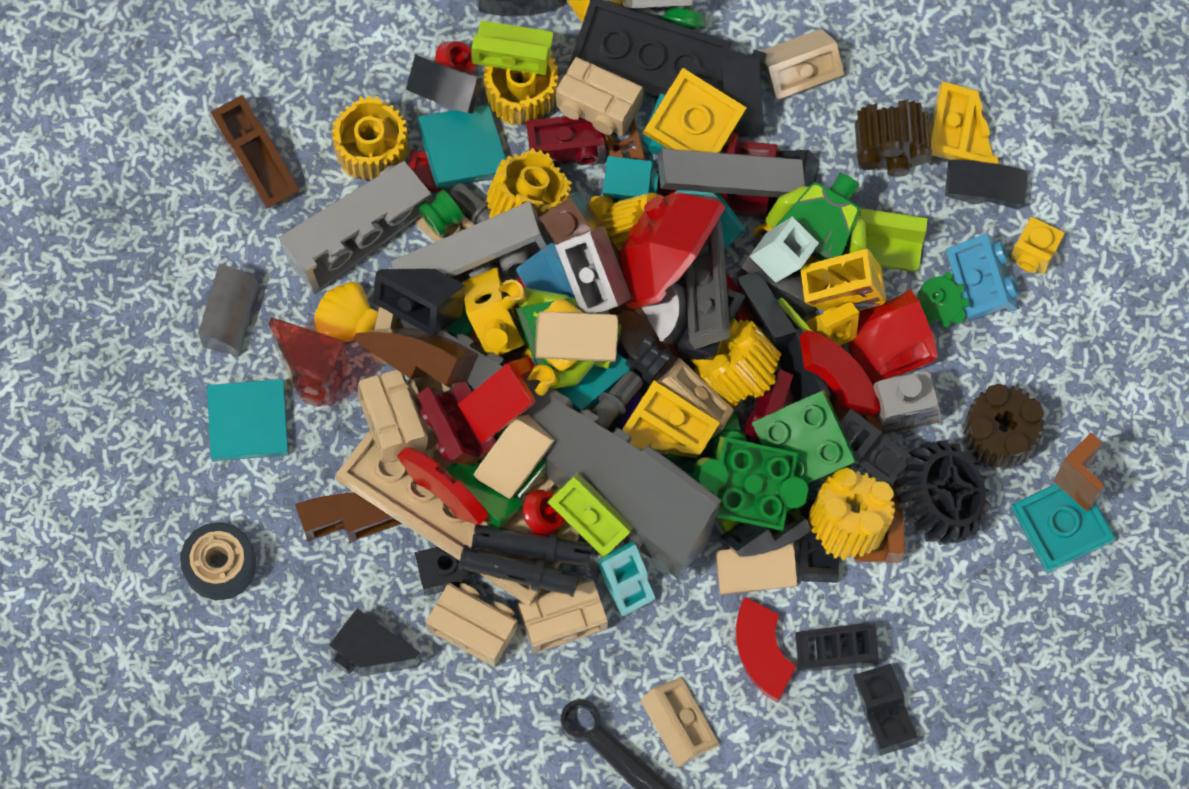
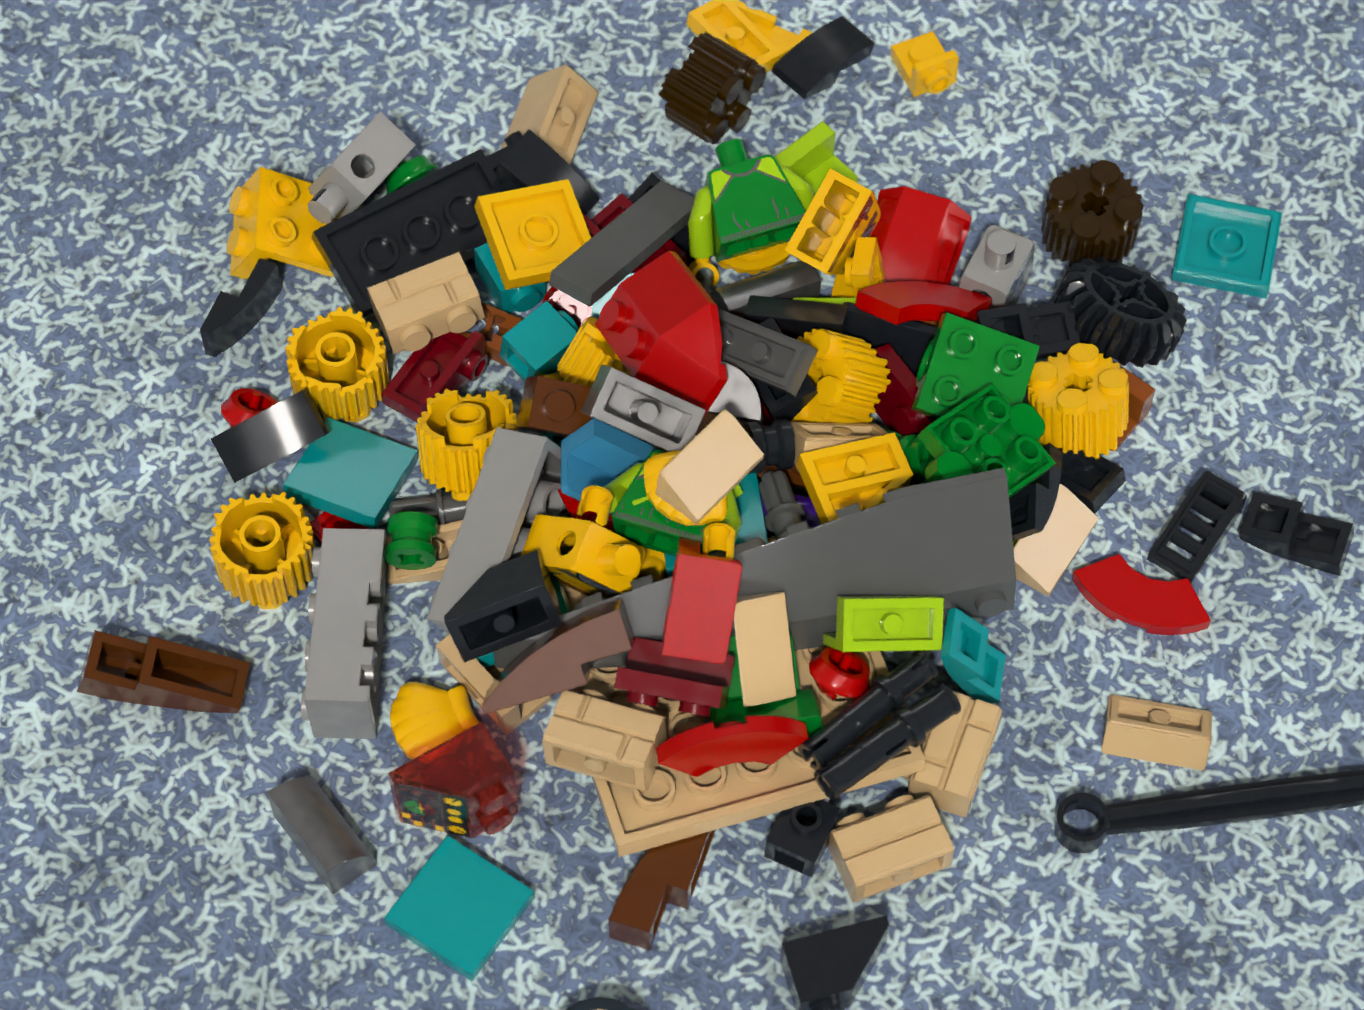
camera: 50 degrees left, 10 degrees down
lime panel [471,21,553,75] -> none
light aqua brick [749,217,819,282] -> none
green piece [917,272,969,328] -> none
dark azure bracket [946,233,1020,321] -> none
dark orange panel [1053,432,1104,512] -> none

